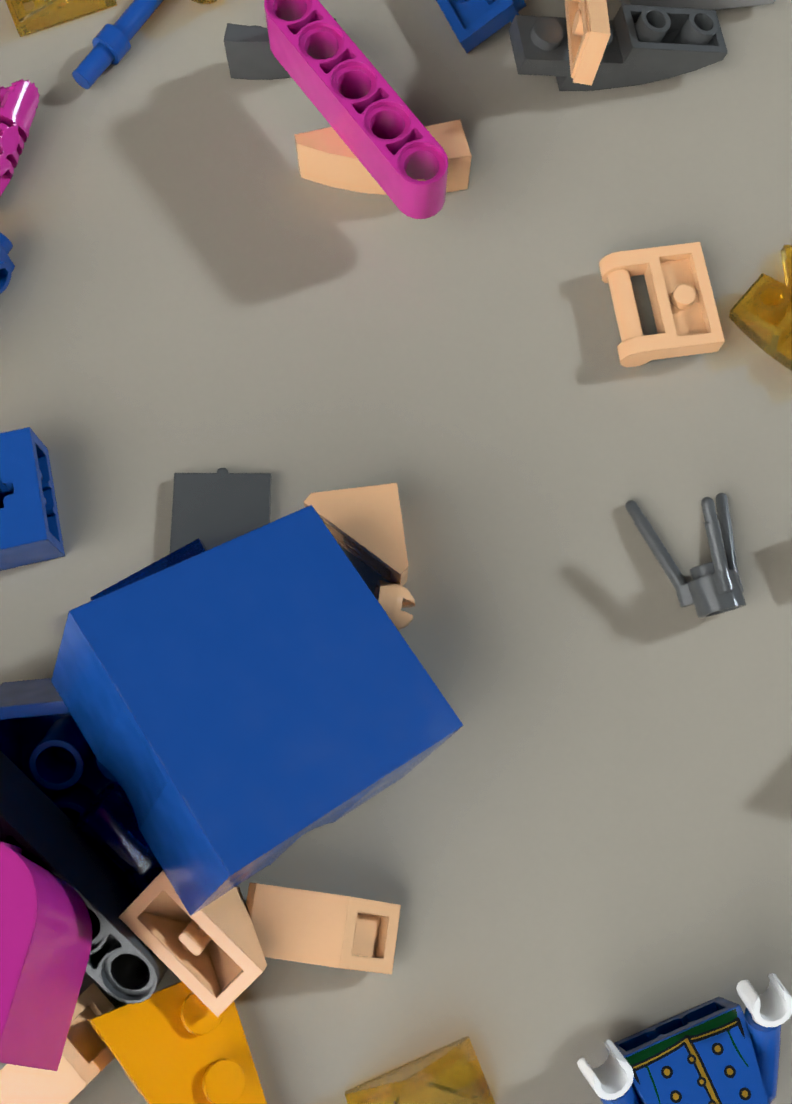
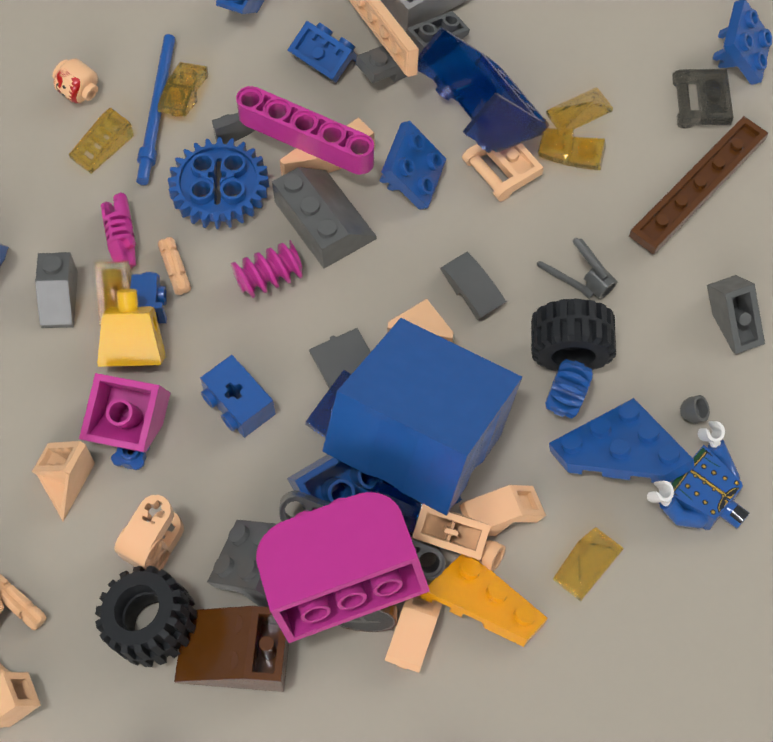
camera: 25 degrees left, 10 degrees down
none -> light nougat axle [158,237,191,295]
none -> blue gear [168,137,269,229]
none -> dark pink piece [231,240,303,298]
none -> dark grey slope [272,167,377,269]
none -> blue plate [379,121,446,209]
none -> clear blue windscreen [417,27,550,153]
none -> dark grey slope [440,251,507,320]
none -> light nougat hinge [478,540,505,571]
none -> black tyre [531,298,616,371]
none -> blue gear [545,359,593,419]
none -> blue plate [549,398,694,483]
none -> dark grey hinge [680,395,710,423]

